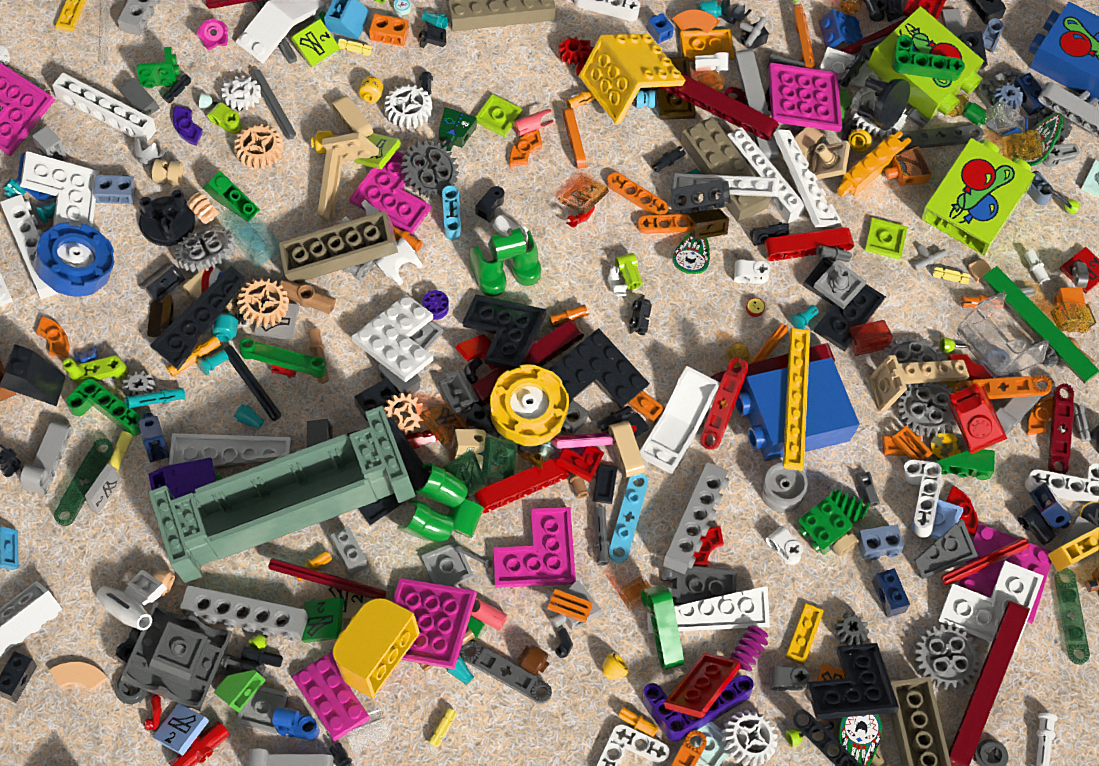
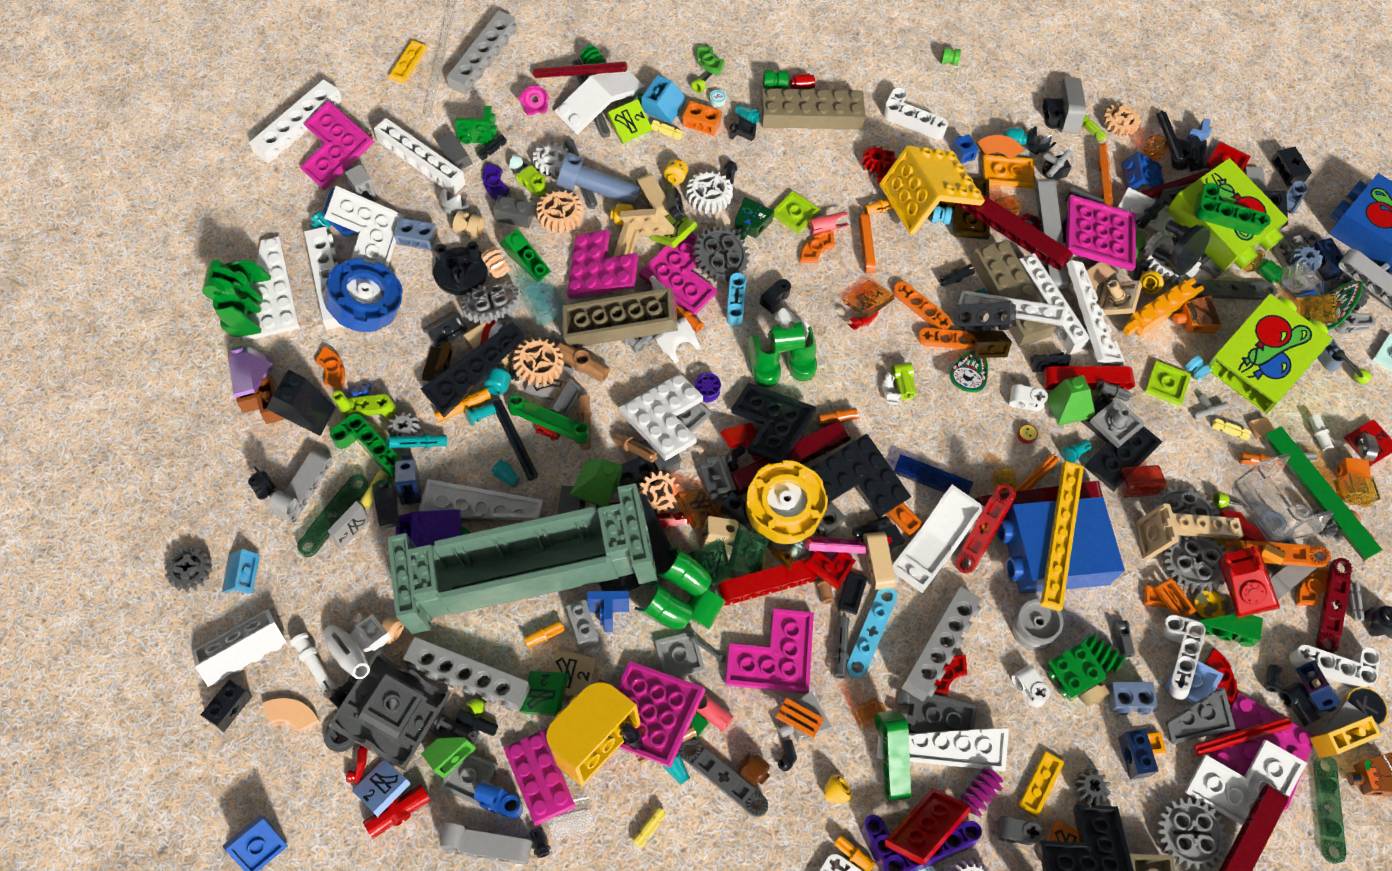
camera: 10 degrees right, 0 degrees up
teal pin [35,201,56,224] -> none
dark red axle [268,558,387,599] -> none
black hinge [629,295,652,335] -> none
white piece [695,52,730,72] -> none
none -> white pin [290,633,335,694]
none -> black slope [372,479,401,530]
none -> dark grey brick [493,195,534,228]
none -> dark grey tile [549,378,583,417]
none -> sand blue piece [556,152,640,205]
none -> dark pink plate [567,229,638,299]
none -> bright green slope [570,459,622,507]
none -> blue bracket [587,591,629,632]
none -> medium nougat axle [614,432,658,463]
none -> black axle [620,722,643,750]
none -> black beam [665,185,685,222]
none -> clear blue plate [894,454,973,496]
none -> bright green slope [1047,375,1095,426]
none -> light orange tile [1147,731,1167,755]
none -> medium azure wheel [1185,355,1212,381]
none -> light orange tile [1261,544,1286,565]
none -> black pin [1264,664,1282,692]

